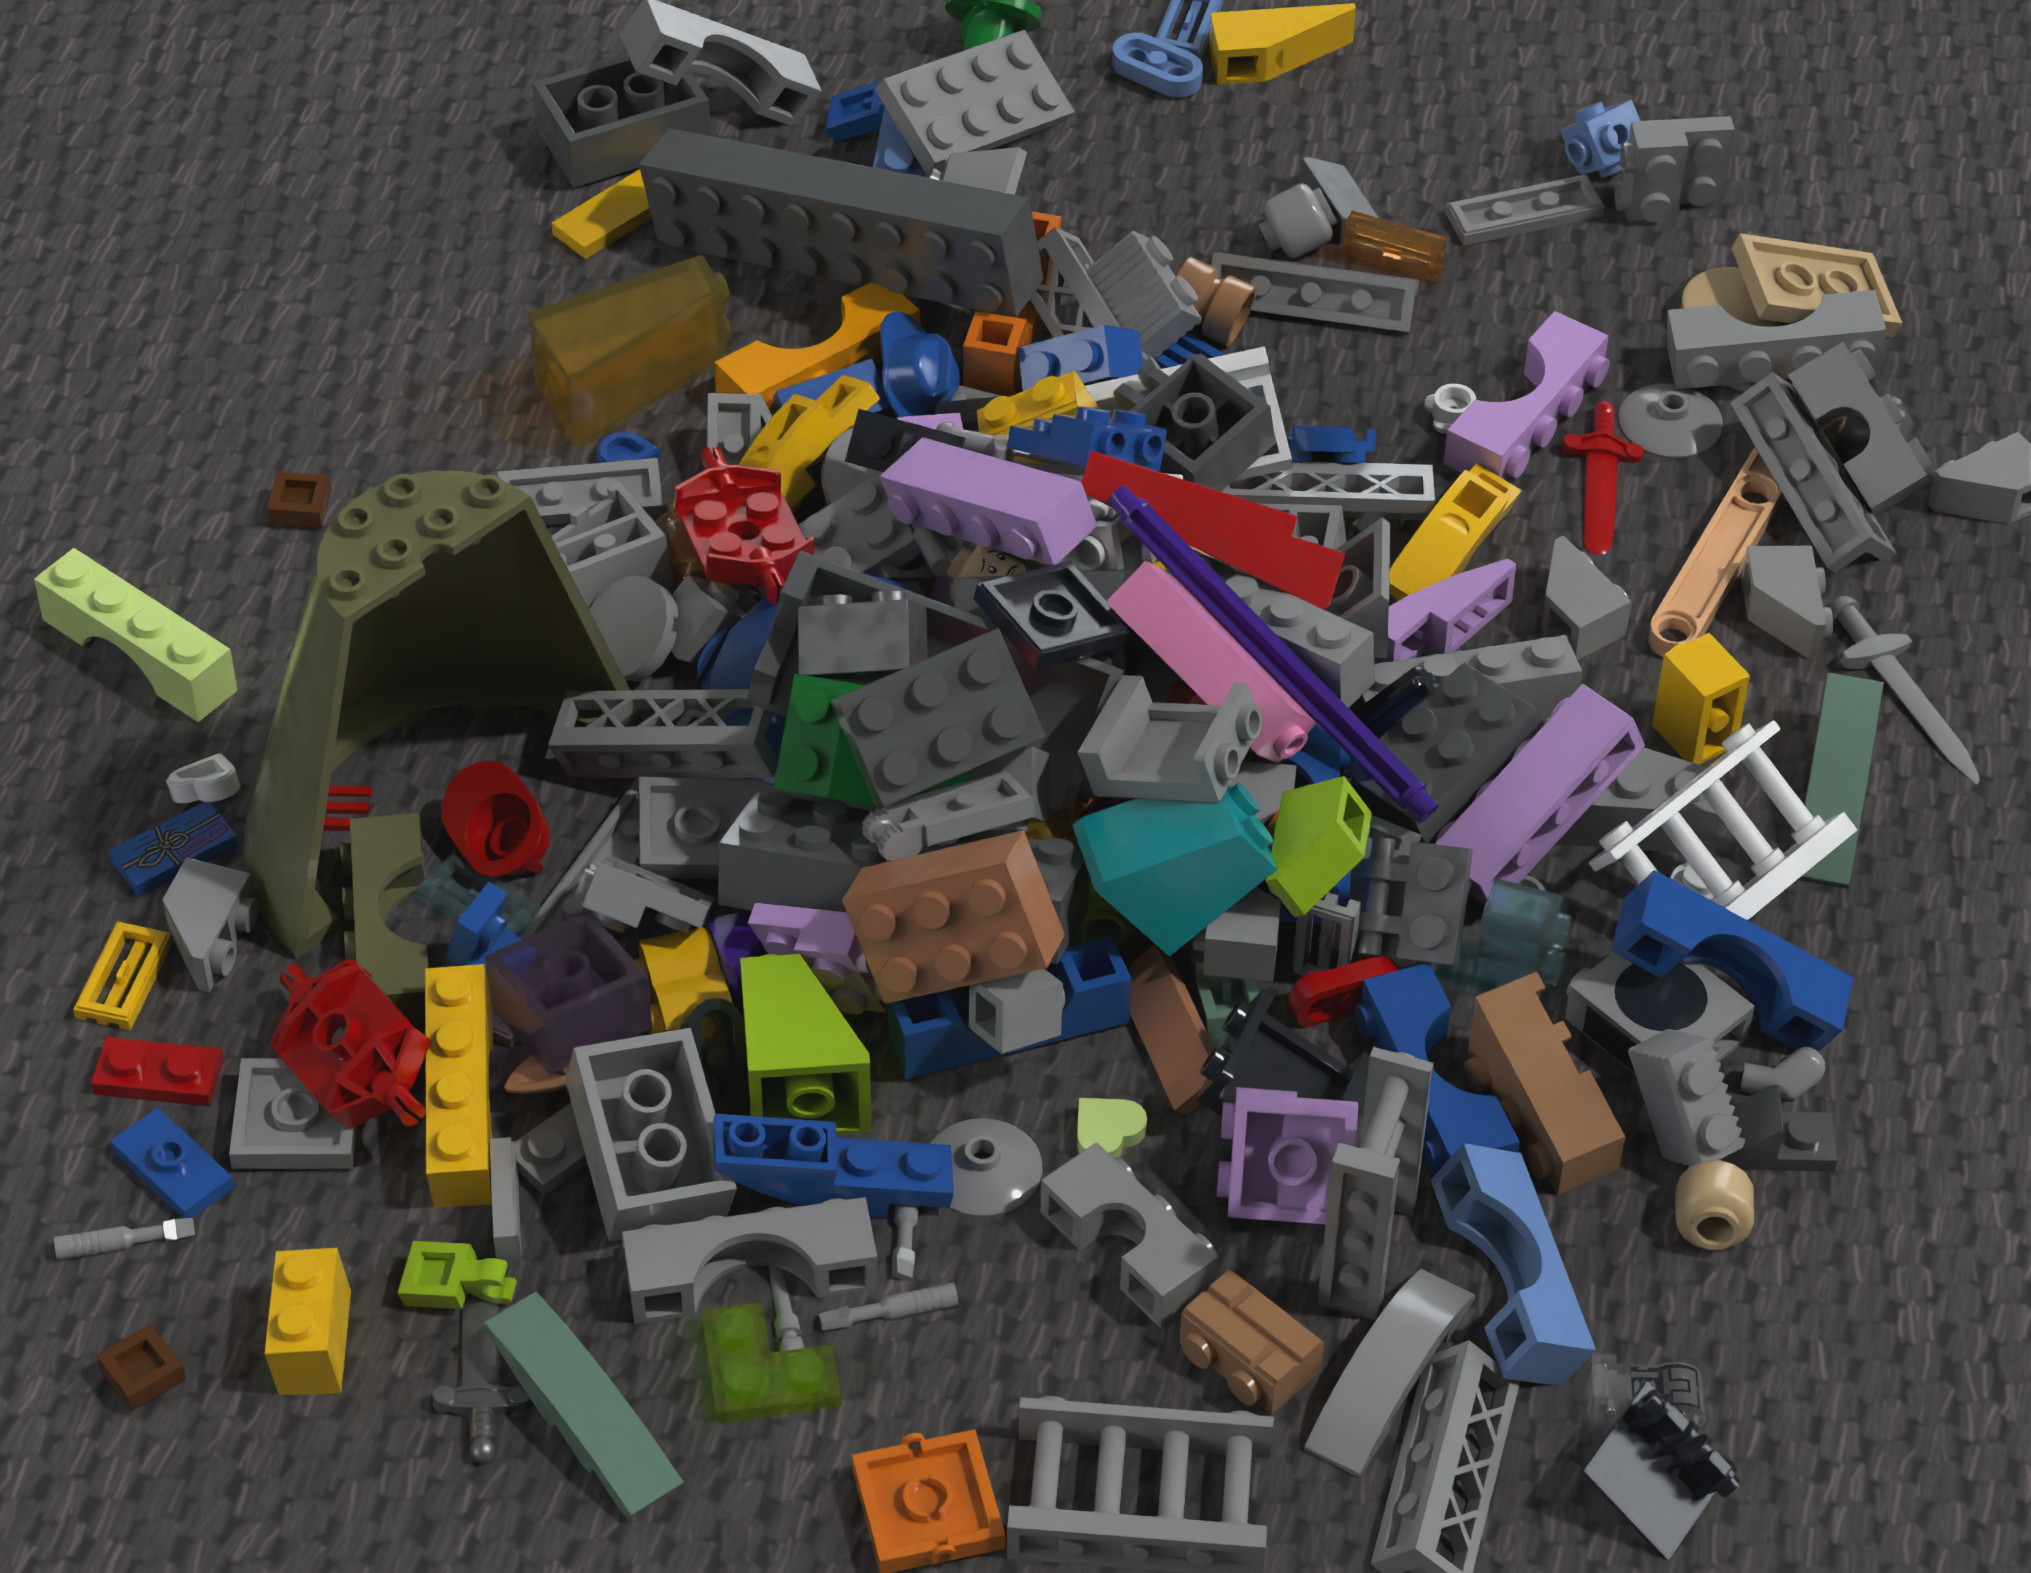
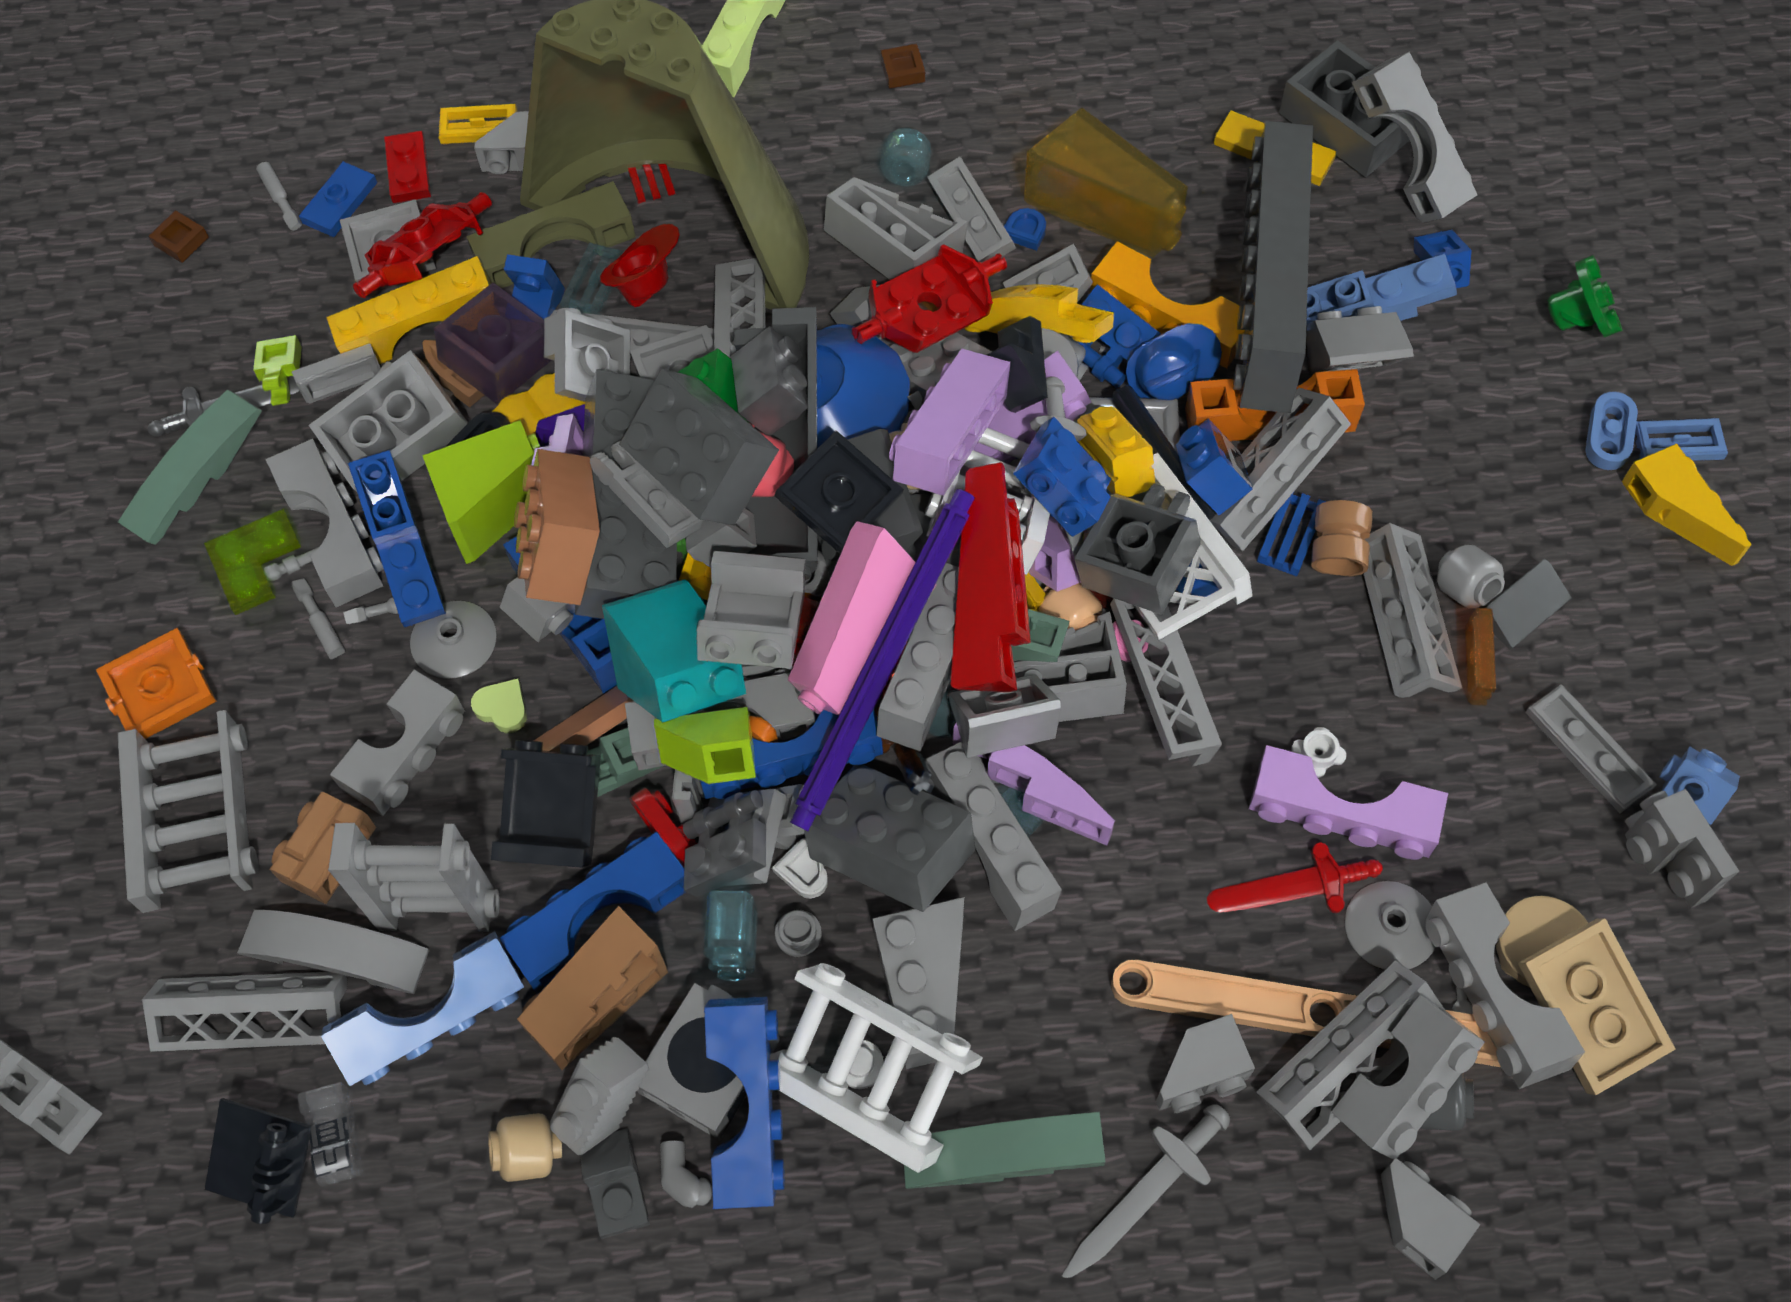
camera: 75 degrees right, 15 degrees up
yellow brick [265,1248,351,1395] -> none
light grey tile [589,576,678,683] -> none
light grey plate [875,30,1075,173] -> none
light grey brick [1086,231,1202,357] -> none
lavender plate [1217,1087,1358,1224] -> none
blue plate [1271,425,1376,463] -> none
yellow slope [1389,463,1522,601] -> none
lavender brick [1435,684,1645,911] -> none
light grey slope [1541,536,1631,660] -> none
yellow brick [1652,633,1750,765] -> none

